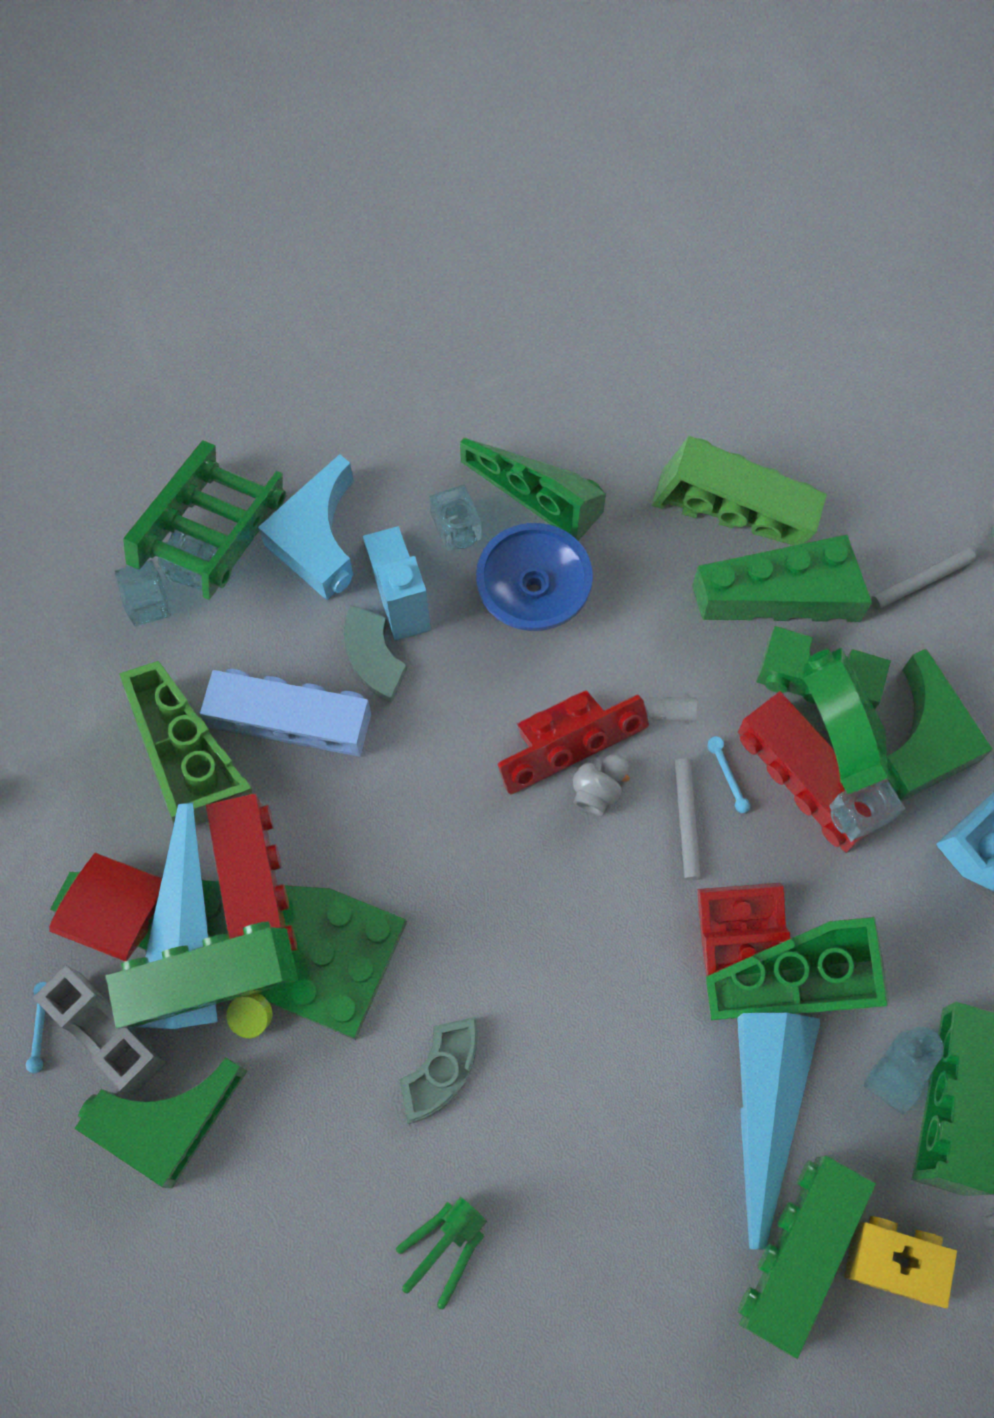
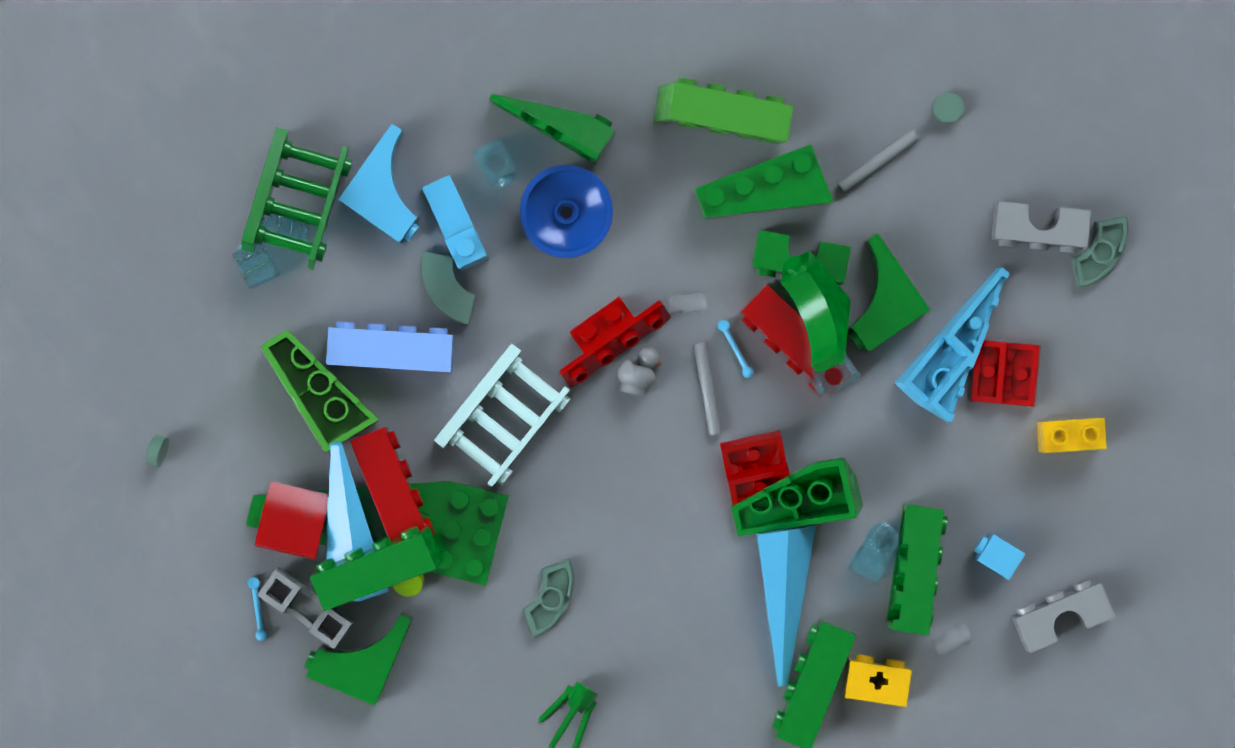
camera: 10 degrees left, 20 degrees up
none -> light aqua fence [434,343,571,487]

